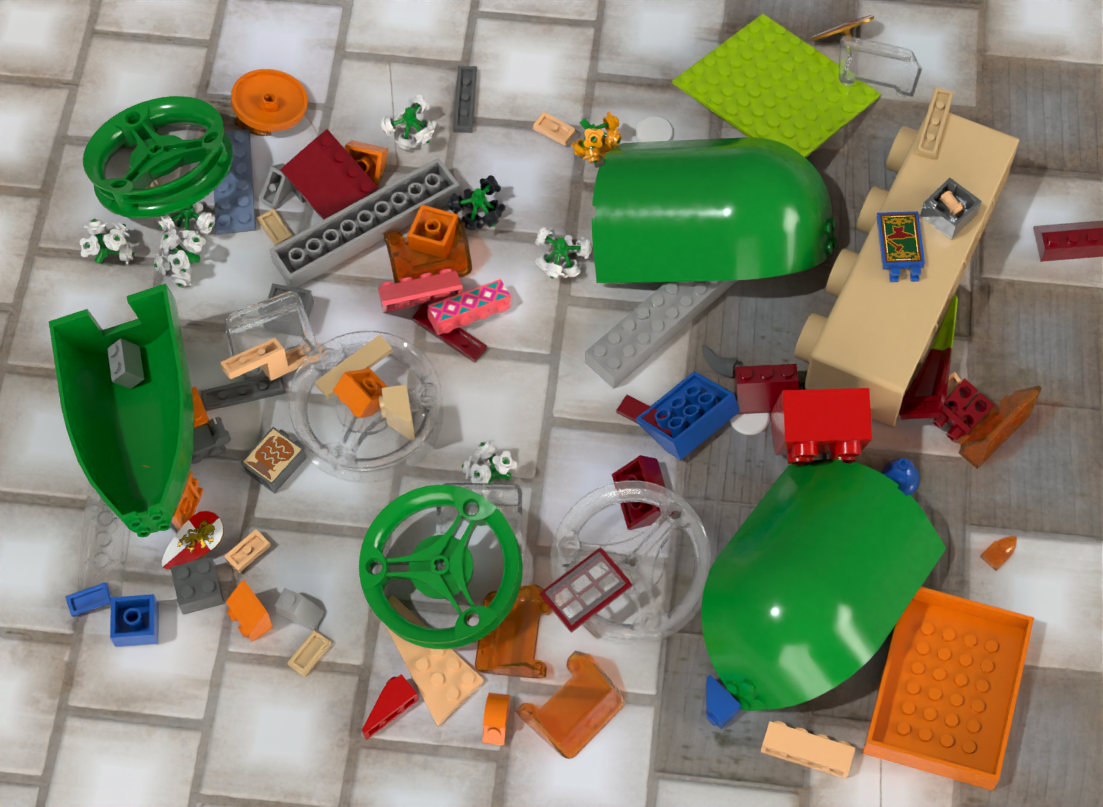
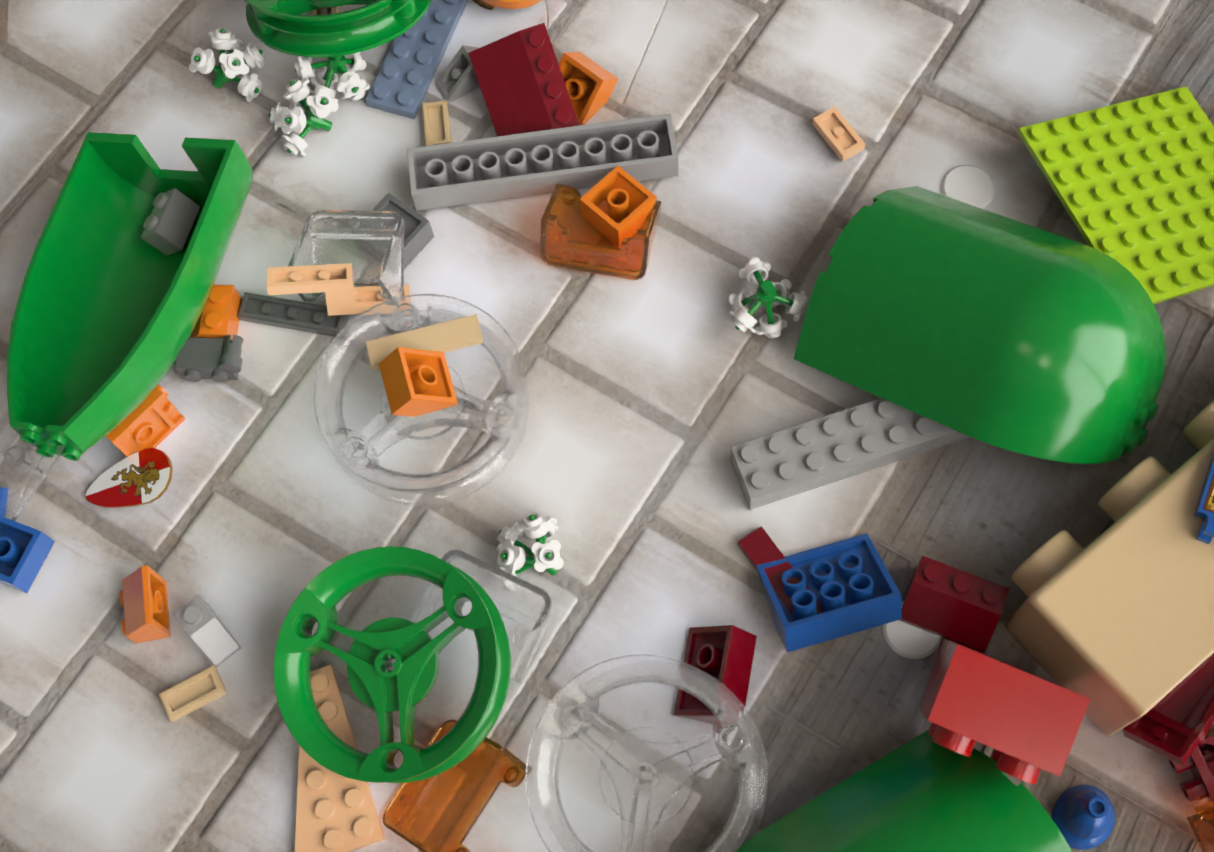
camera: 30 degrees right, 5 degrees up
dark grey brick [170,556,225,615] -> none
light nougat plate [224,529,271,573] -> none
brick [240,427,307,494] -> none
red slope [362,674,419,740] -> none
coral slope [378,269,463,313] -> none
tan slope [379,384,415,441] -> none
white plant [380,94,437,150] -> none
dark red tile [412,304,487,363] -> none
coral brick [428,279,511,335] -> none
black plant [448,175,506,230] -> none
dark grey tile [453,66,477,133] -> none
clear piece [539,547,633,633] -> none
light orange plant [571,112,622,163] -> none
dark grey bar [702,345,746,377] -> none

